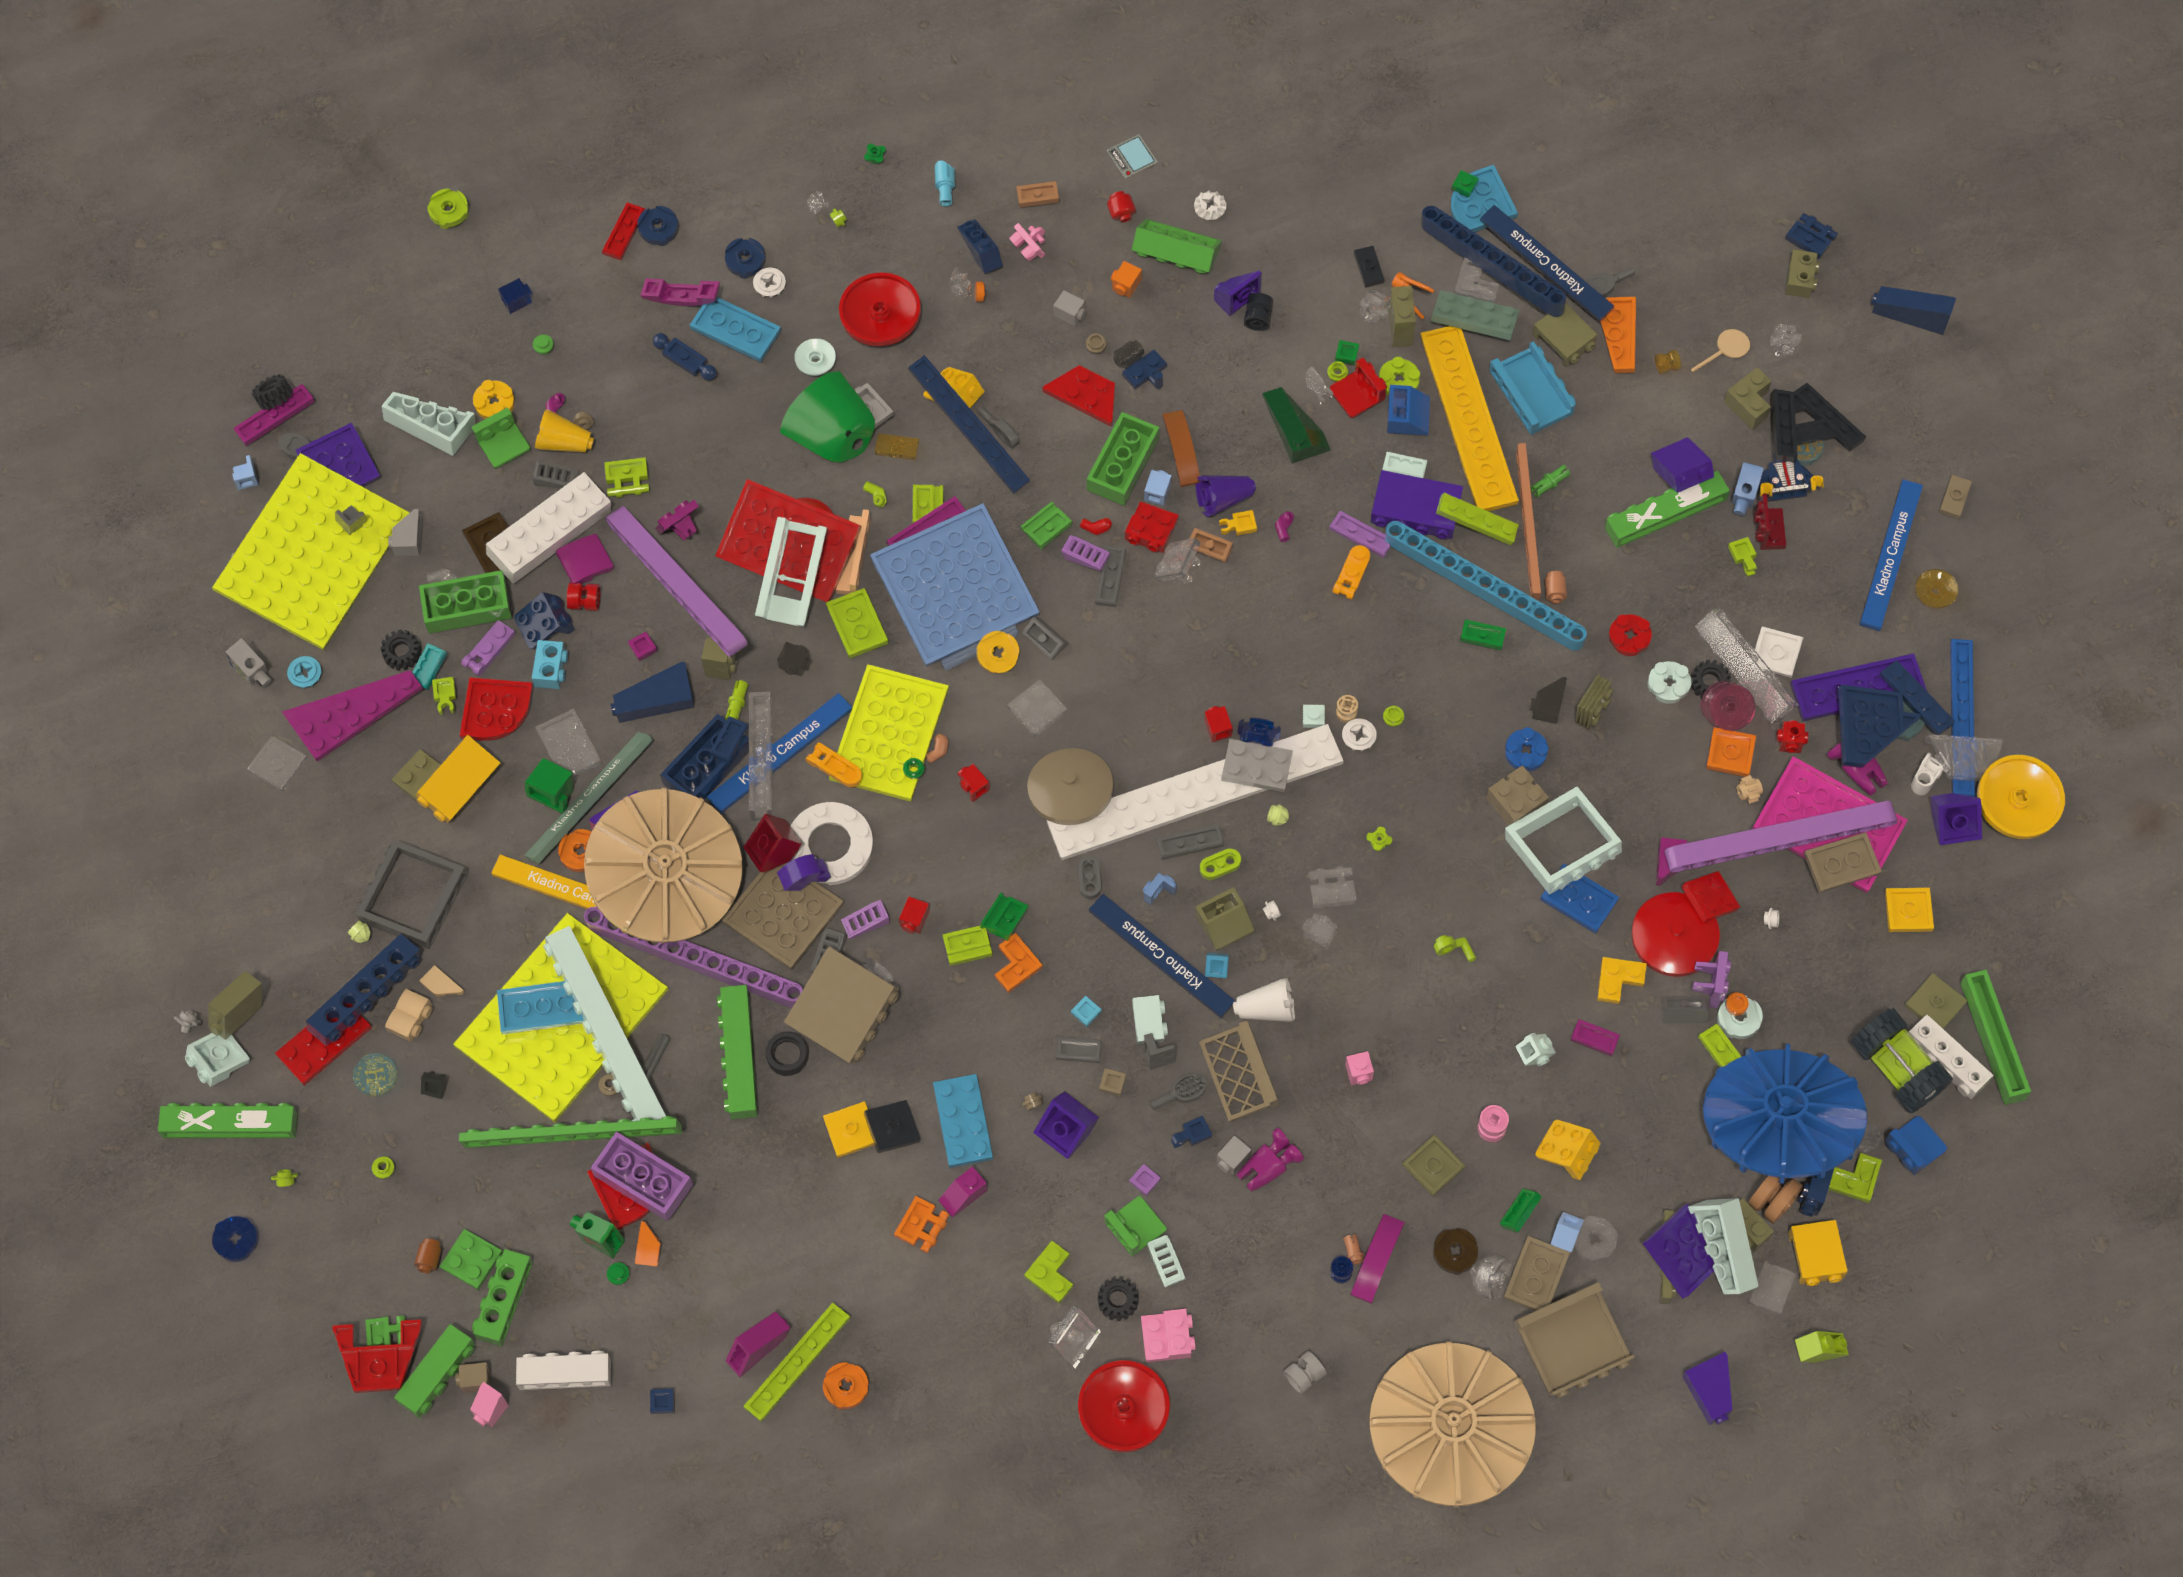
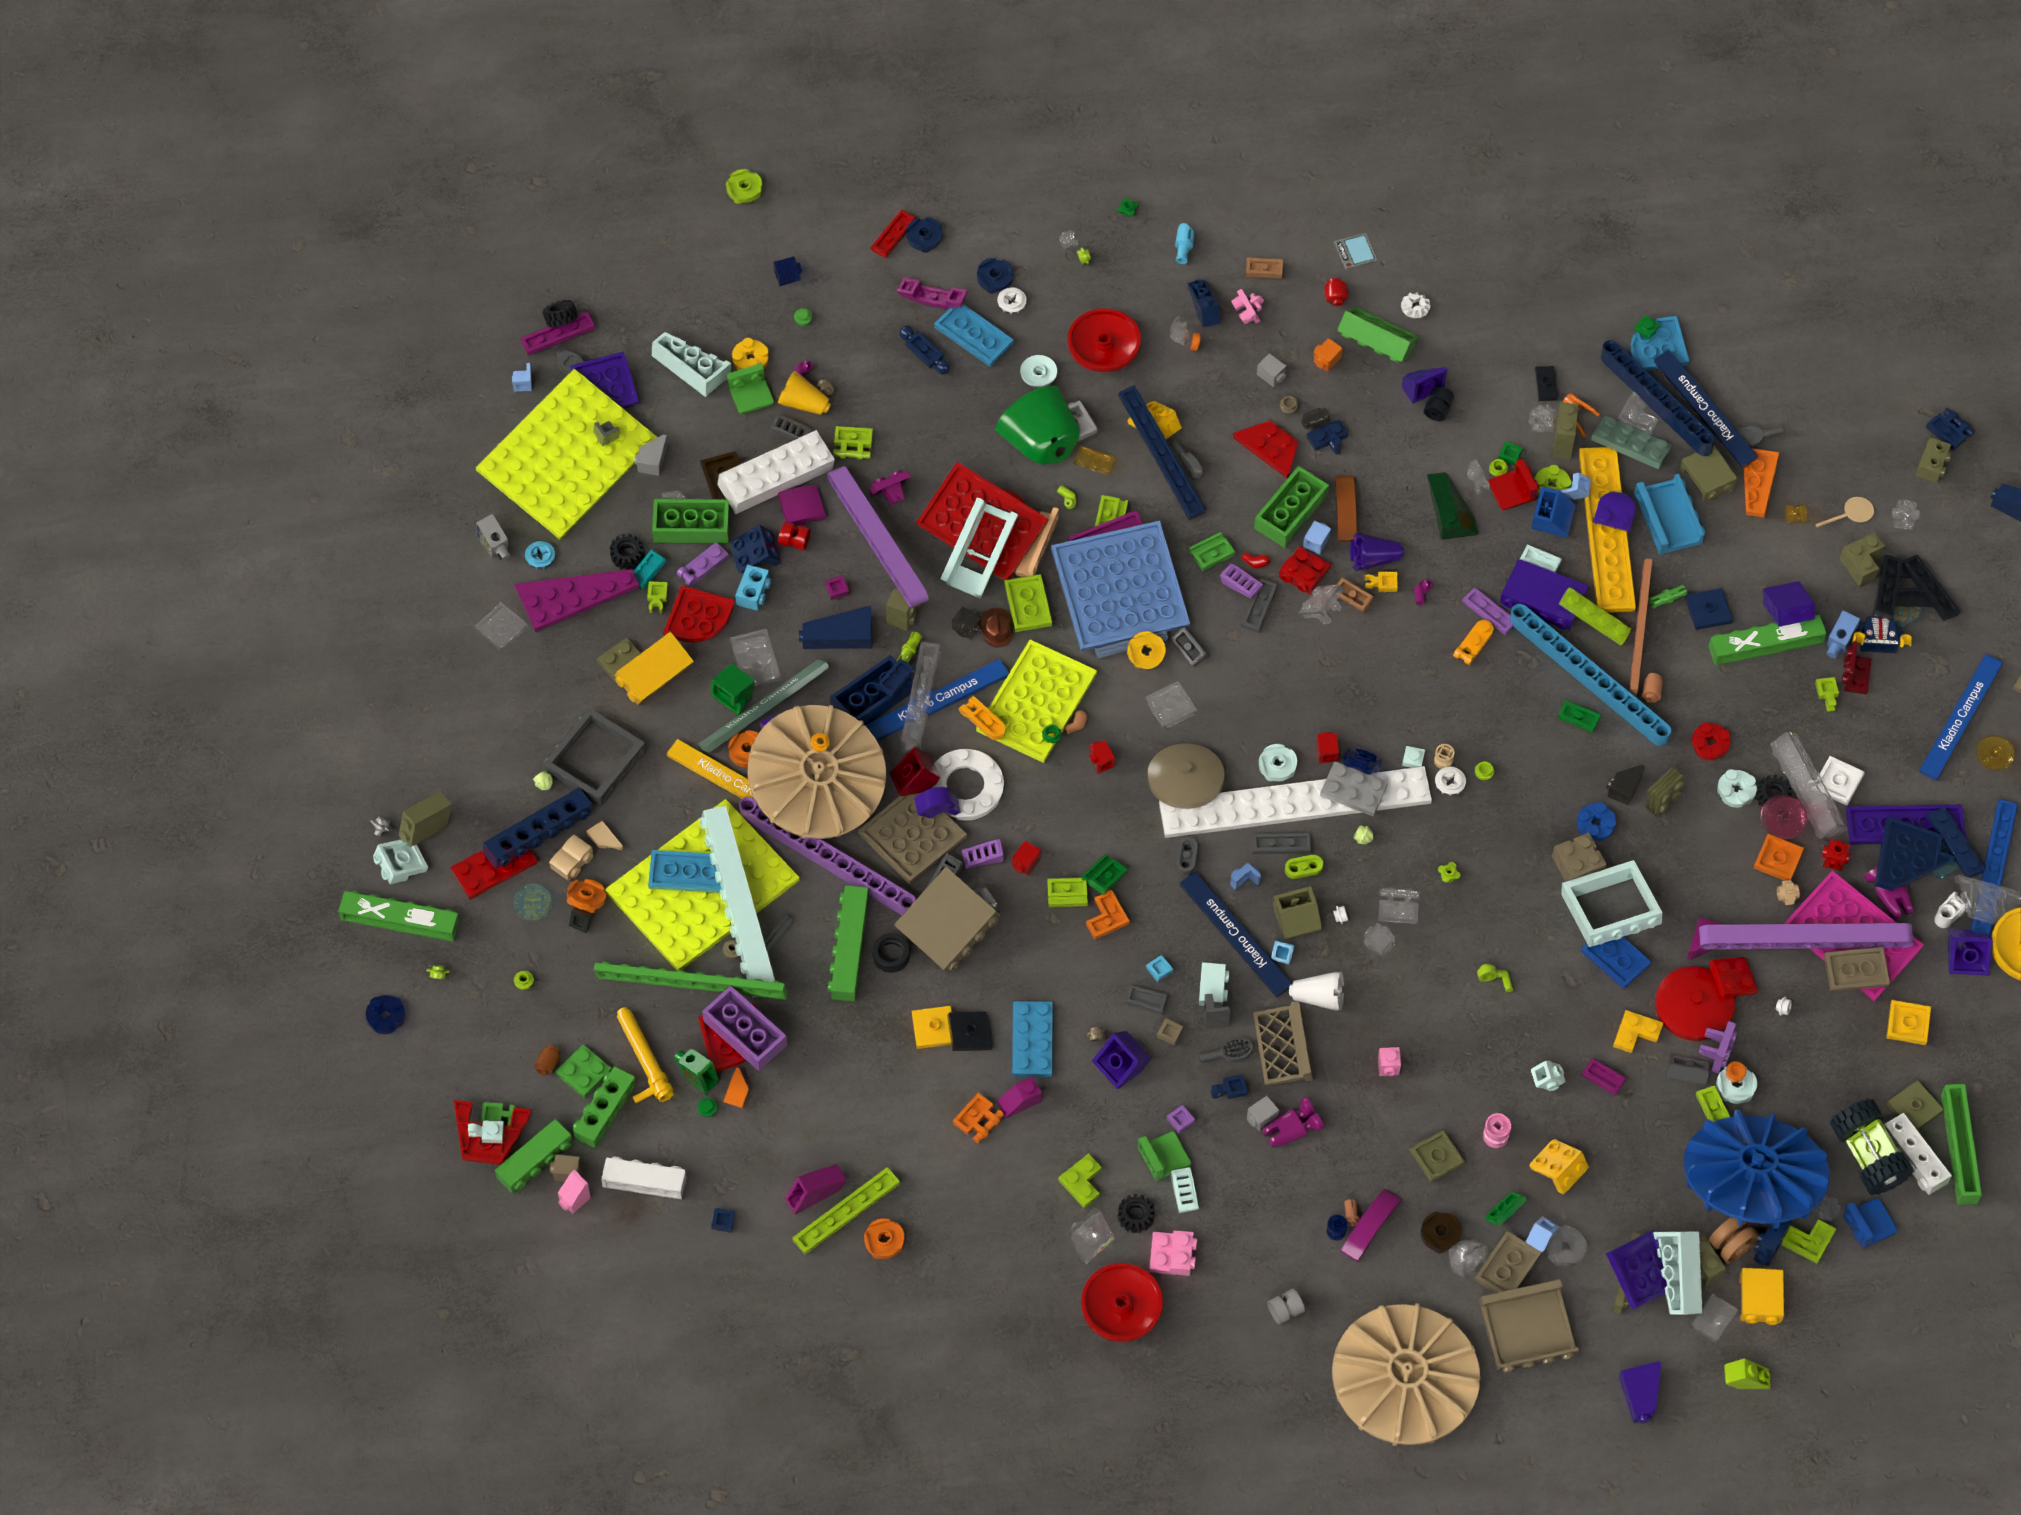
camera: 10 degrees right, 5 degrees down
none -> light aqua plate [468,1121,504,1143]
none -> orange plate [567,879,606,913]
none -> yellow cylinder [617,1007,674,1103]
none -> light orange plate [810,733,830,752]
none -> copper piece [981,608,1013,648]
none -> light aqua plate [1259,744,1297,781]
none -> light blue panel [1561,473,1591,500]
none -> dark purple slope [1593,492,1635,532]
none -> dark blue plate [1685,588,1732,630]

